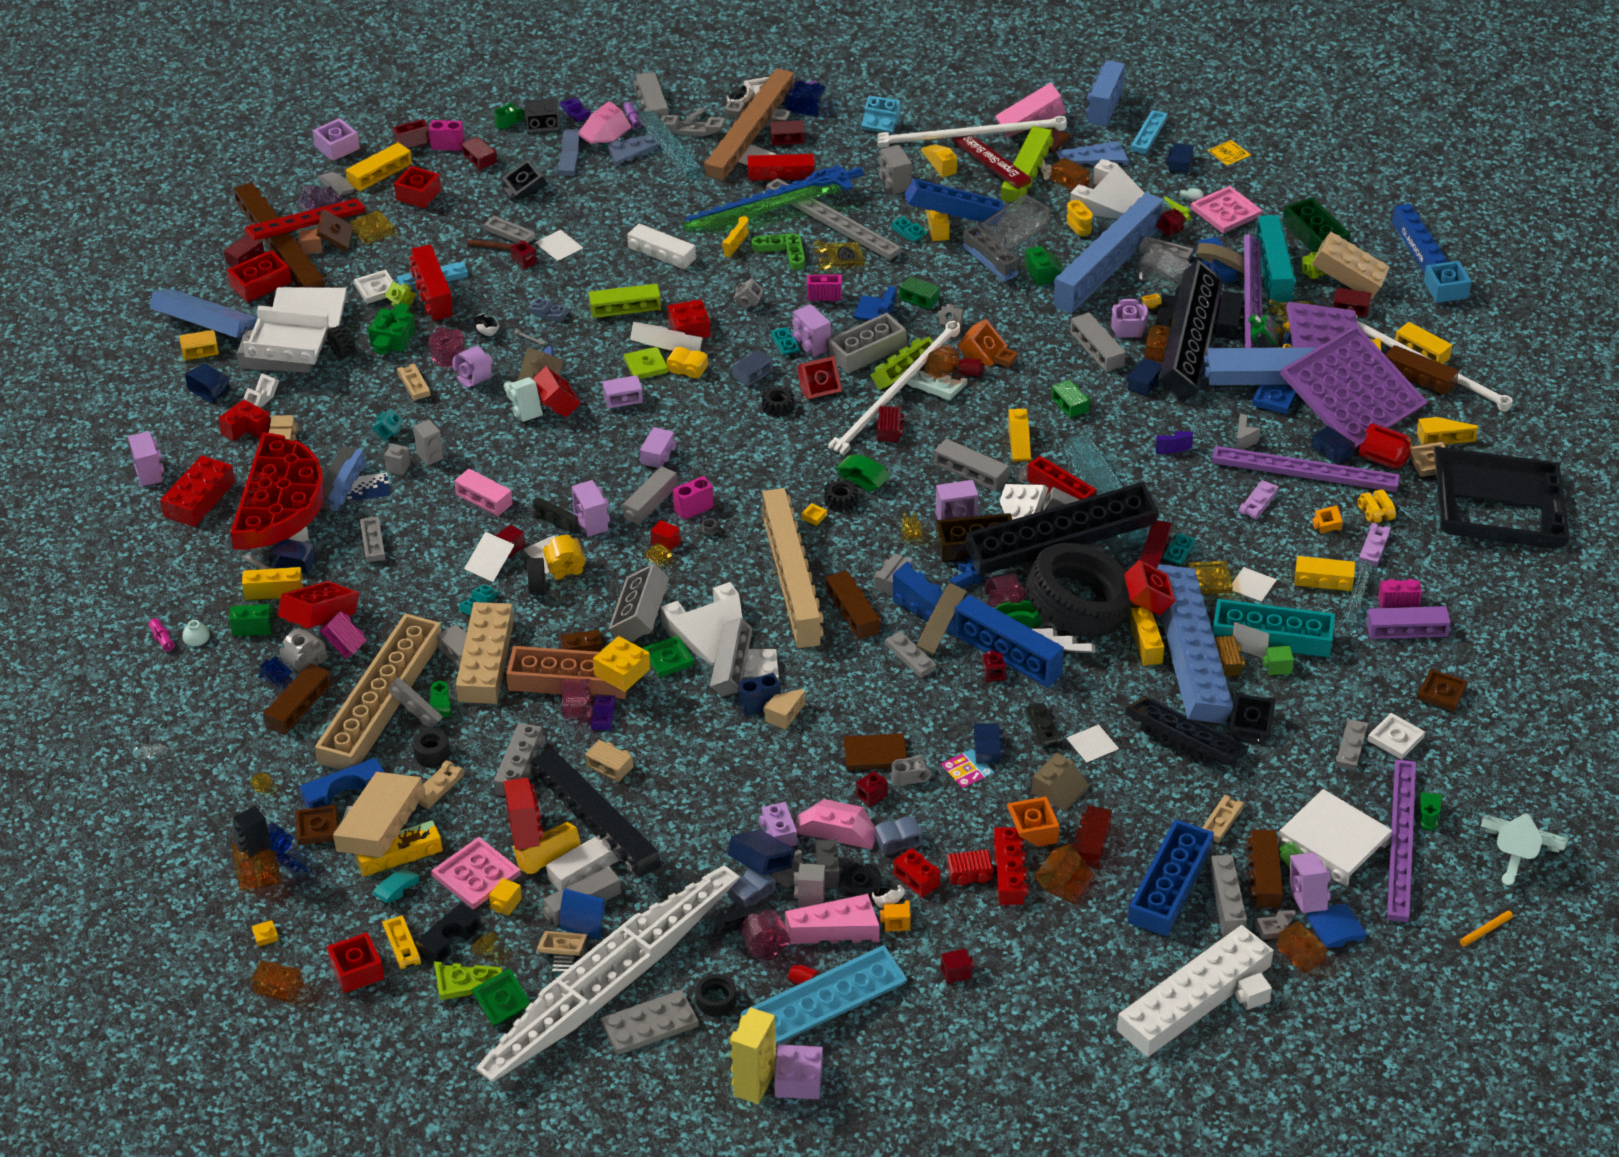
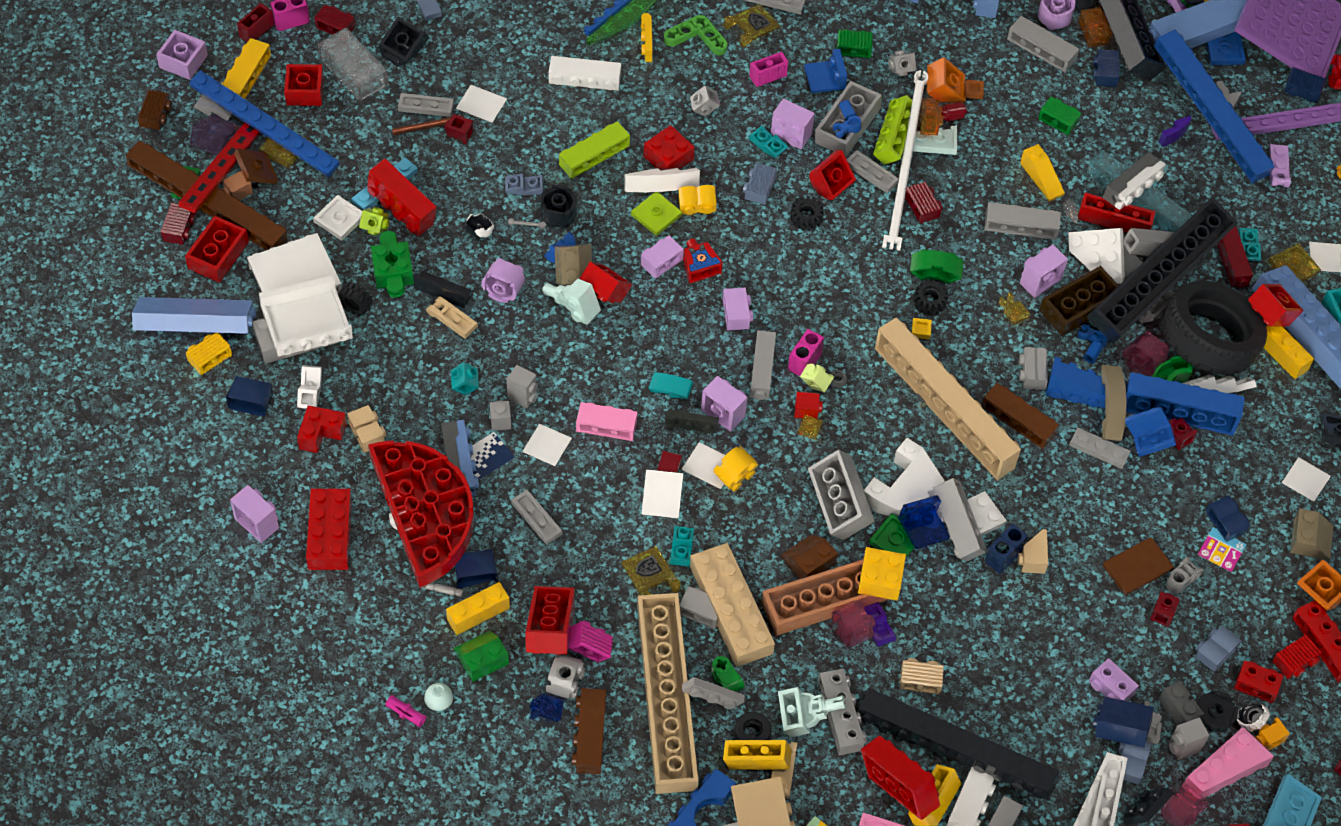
camera: 30 degrees left, 15 degrees up
clear pink brick [429,327,465,367] -> none
black tyre [528,558,545,594] -> none
bright pink wedge [794,799,876,850] -> none
pearl dark grey plate [1025,702,1063,749] -> none
none -> reddish brown brick [137,89,172,130]
none -> blue plate [189,70,340,177]
none -> clear brick [317,27,389,101]
none -> black panel [413,271,473,308]
none -> white sticker [522,424,572,466]
none -> black brick [540,185,577,228]
none -> clear yellow flag [621,546,681,596]
none -> teal slope [649,372,693,399]
none -> red torso [683,239,723,283]
none -> yellow brick [723,740,792,770]
none -> light aqua brick [778,687,846,737]
none -> yellowish green brick [800,364,834,392]
none -> blue bar [832,100,862,138]
none -> light grey plate [847,150,899,194]
none -> clear blue bracket [898,495,950,549]
none -> piece [1102,152,1166,210]
none -> blue bracket [1125,407,1176,457]
none -> blue brick [1154,29,1275,184]

